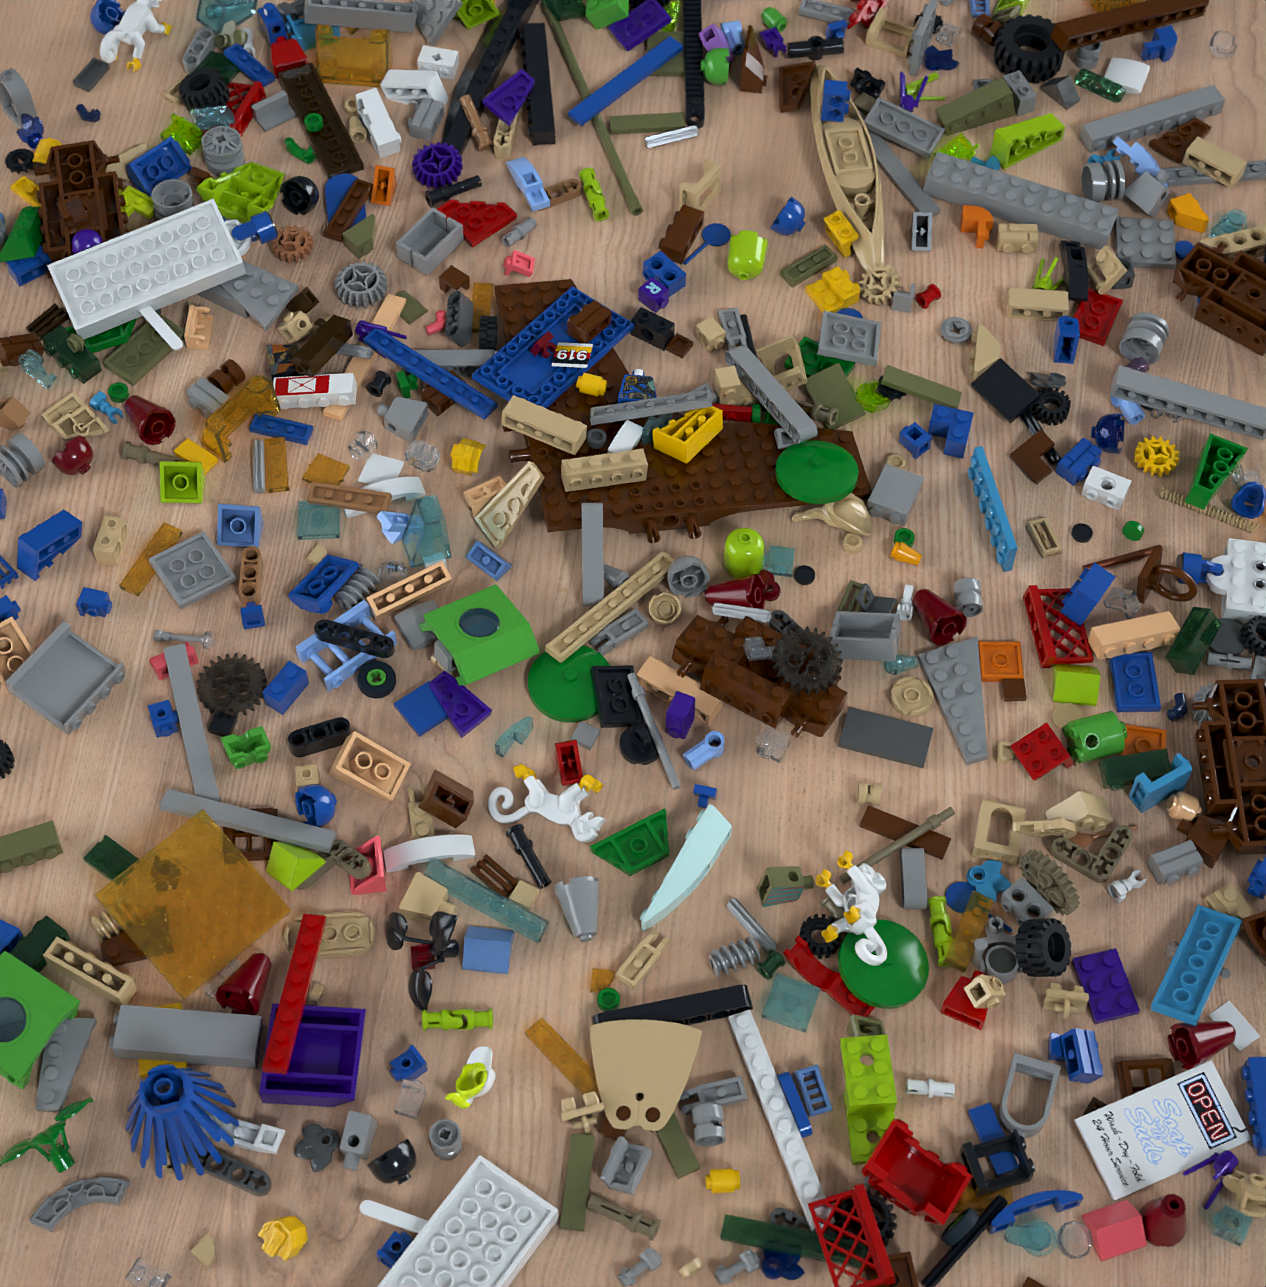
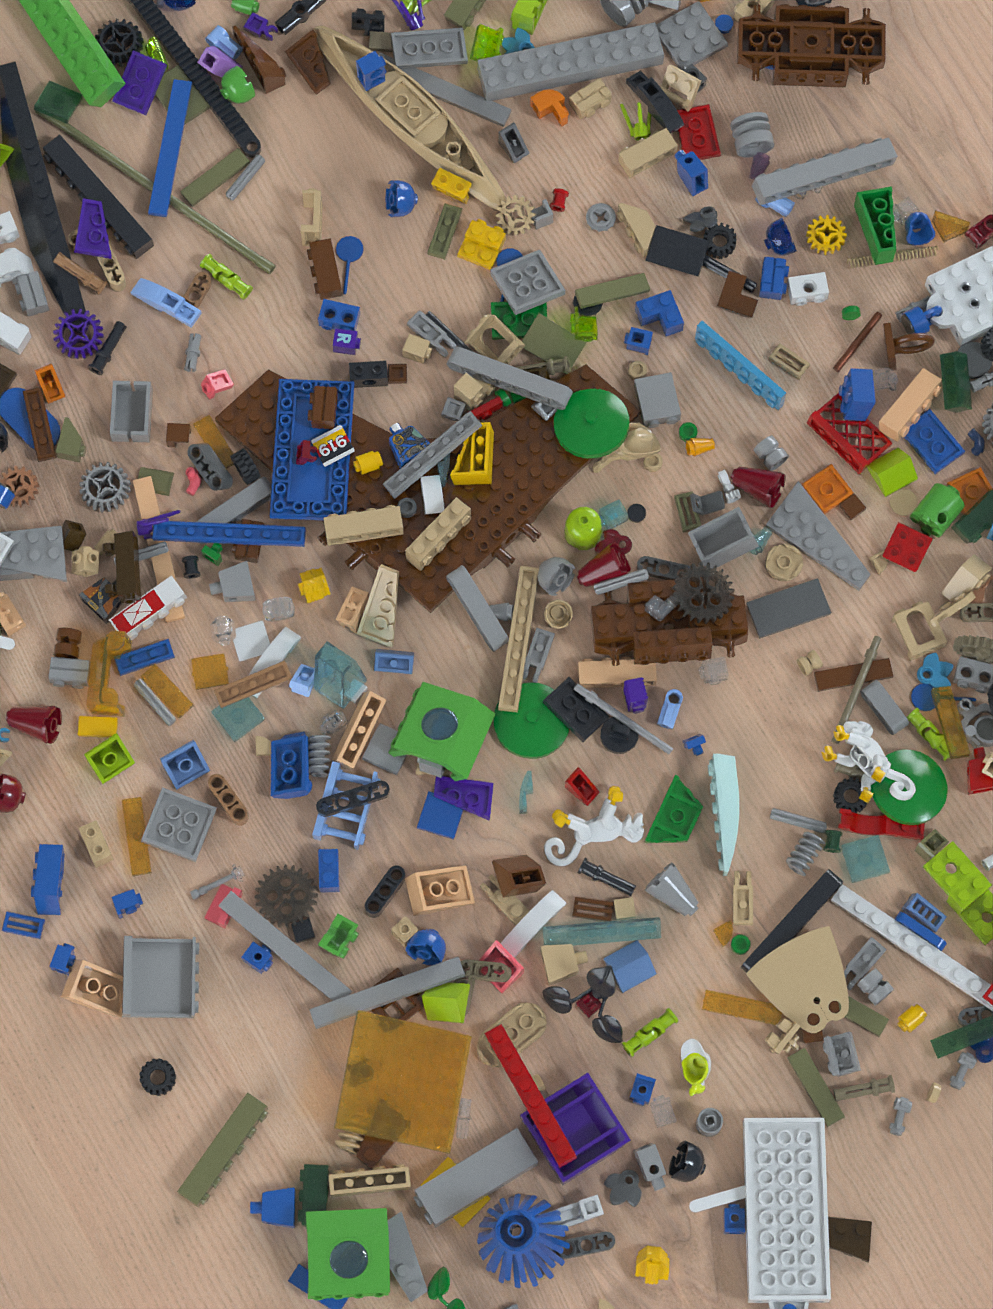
camera: 35 degrees left, 15 degrees up
clear green plate [83,835,140,886] -> none
dark tan pin [122,442,186,466] -> none
dark red cone [215,953,272,1015] -> none
blue tile [240,602,265,629] -> none
black bush [357,661,396,699] -> none
red plate [437,200,517,247] -> none
light grey tile [571,722,600,750] -> none
lime cylinder [727,230,768,280] -> none
olive torso [757,866,814,907] -> none
black piece [1071,523,1093,543] -> none

